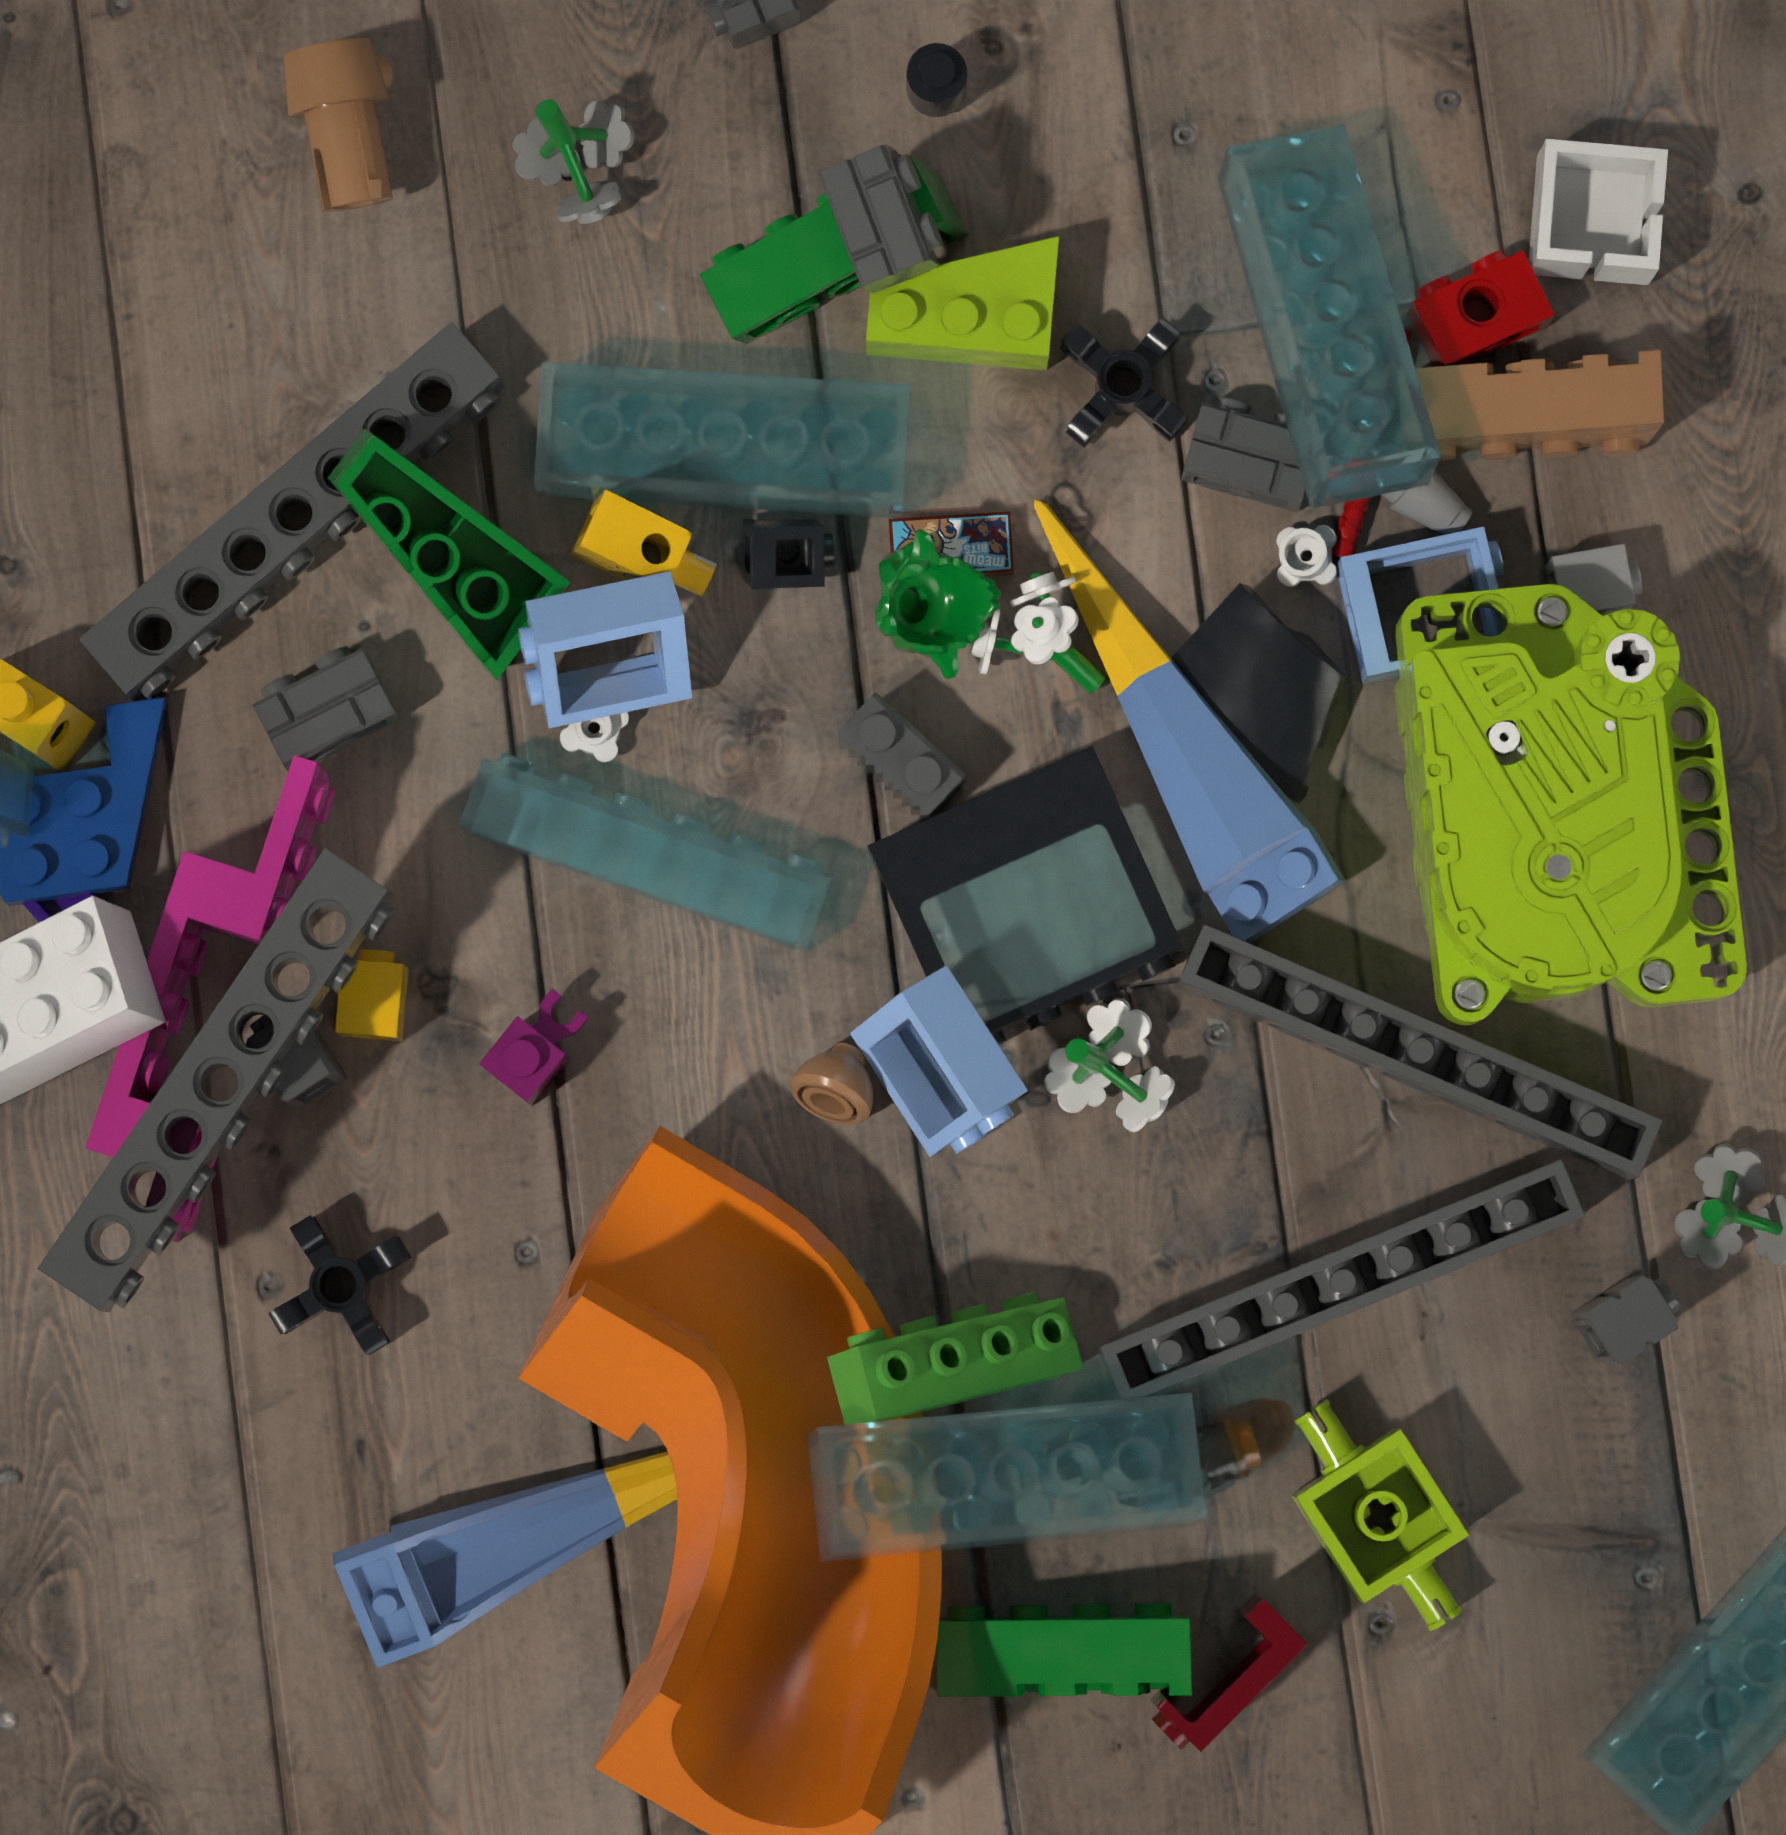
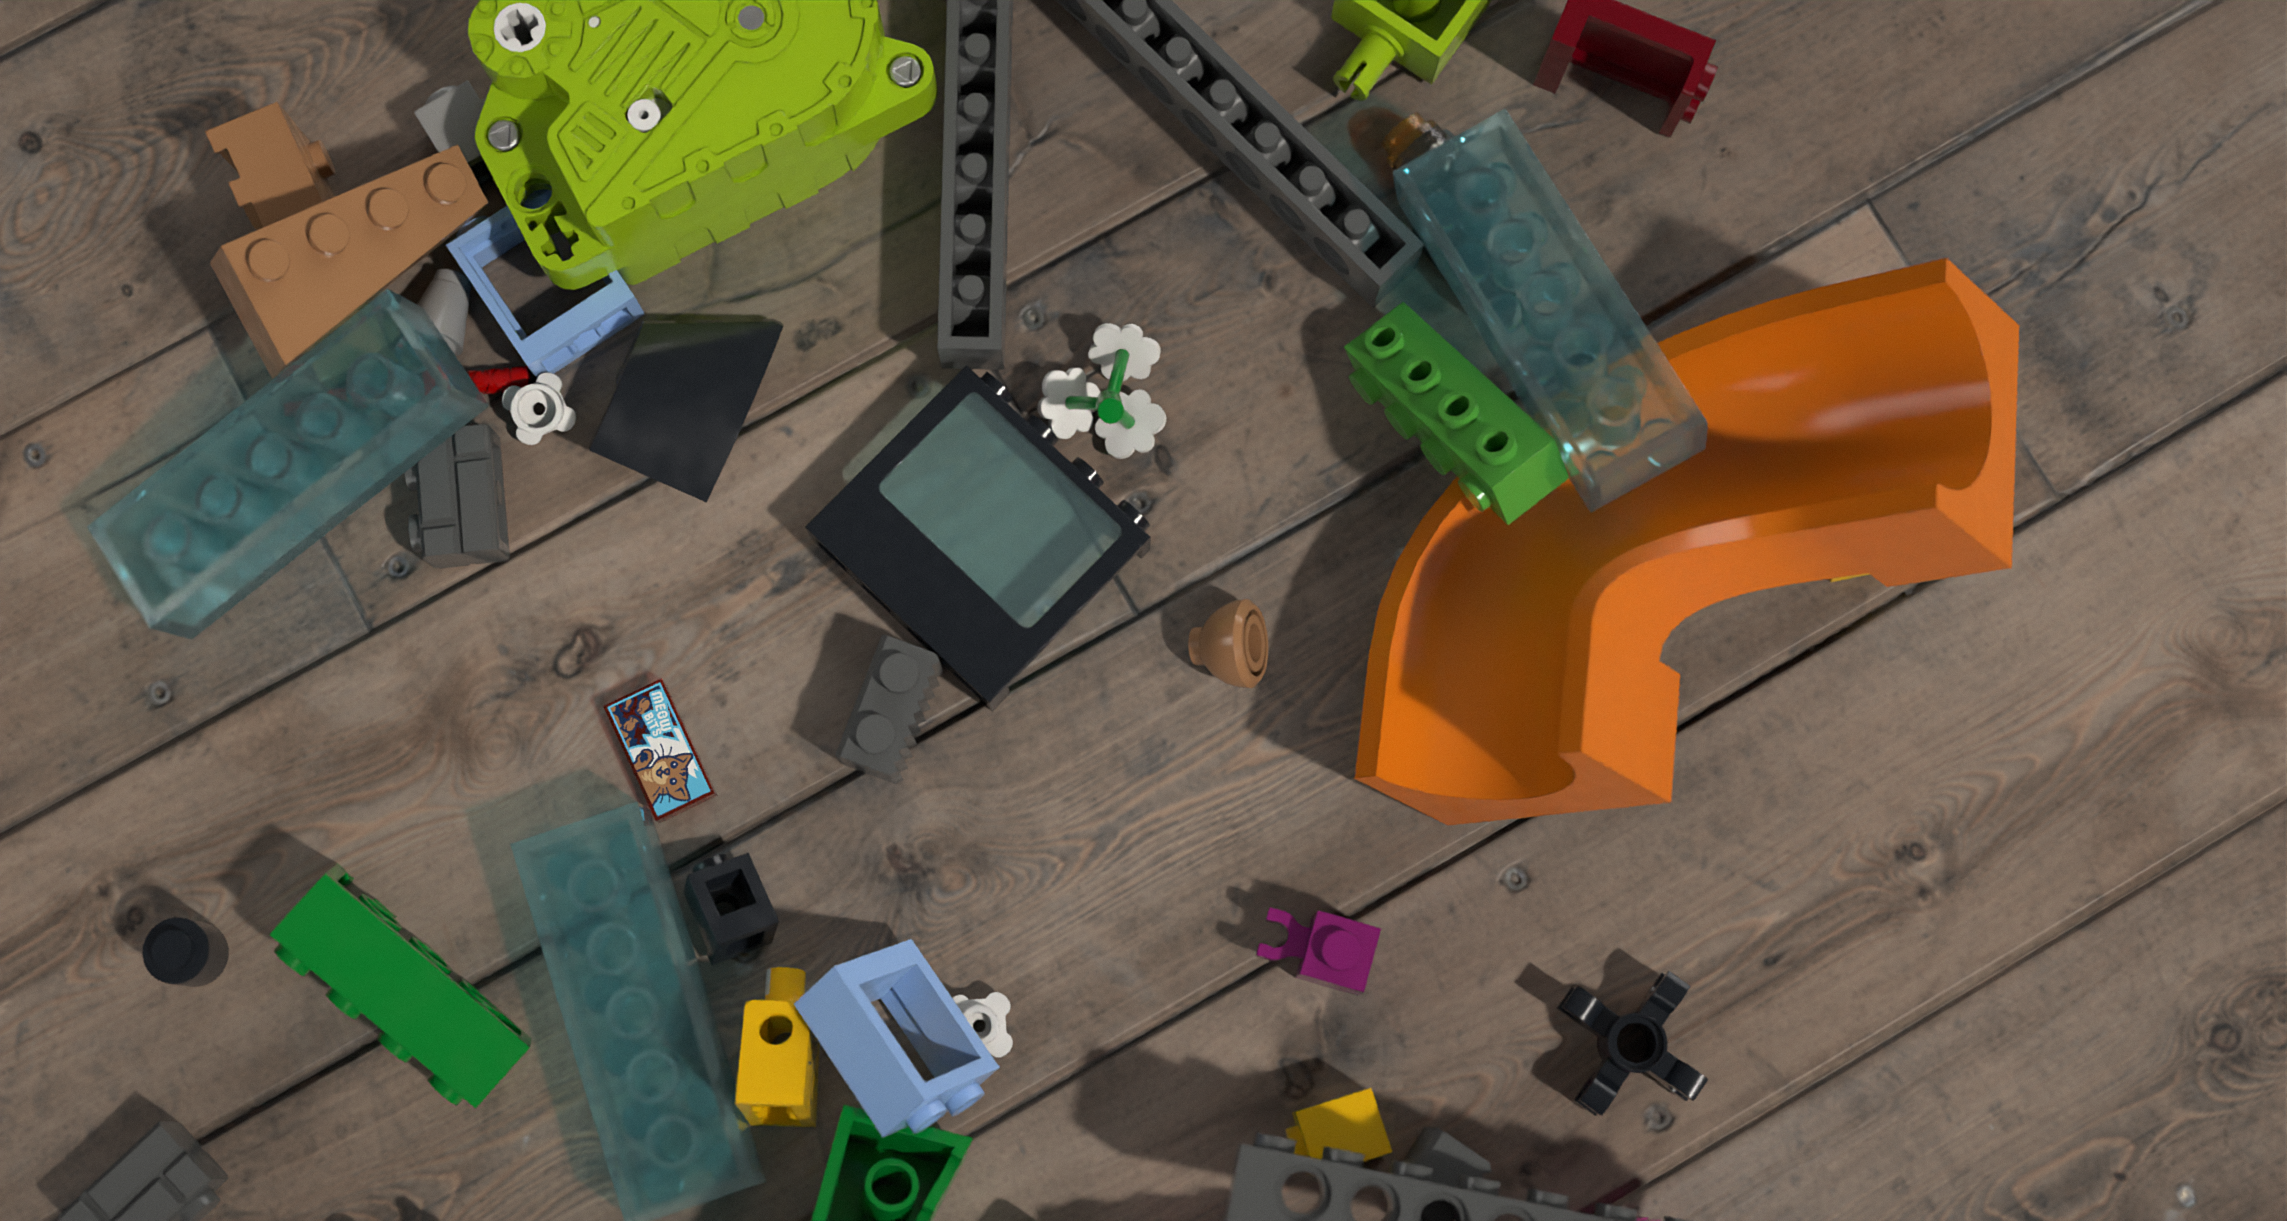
camera: 115 degrees left, 5 degrees down
medium blue plate [332,1452,677,1668] -> none
clear light blue brick [458,753,832,953] -> none
dark grey brick [818,144,943,293] -> none
light blue window [850,965,1028,1157] -> none
lime wedge [866,236,1059,371] -> none
green hair [874,529,1002,679] -> none
green wedge [936,1602,1192,1697] -> none
white plant [970,571,1105,694] -> none
medium blue plate [1034,500,1346,944] -> none
black pin [1059,317,1188,448] -> none
red brick [1407,250,1555,367] -> none
white piece [1529,139,1668,285] -> none
none -> medium nougat wedge [210,144,488,379]

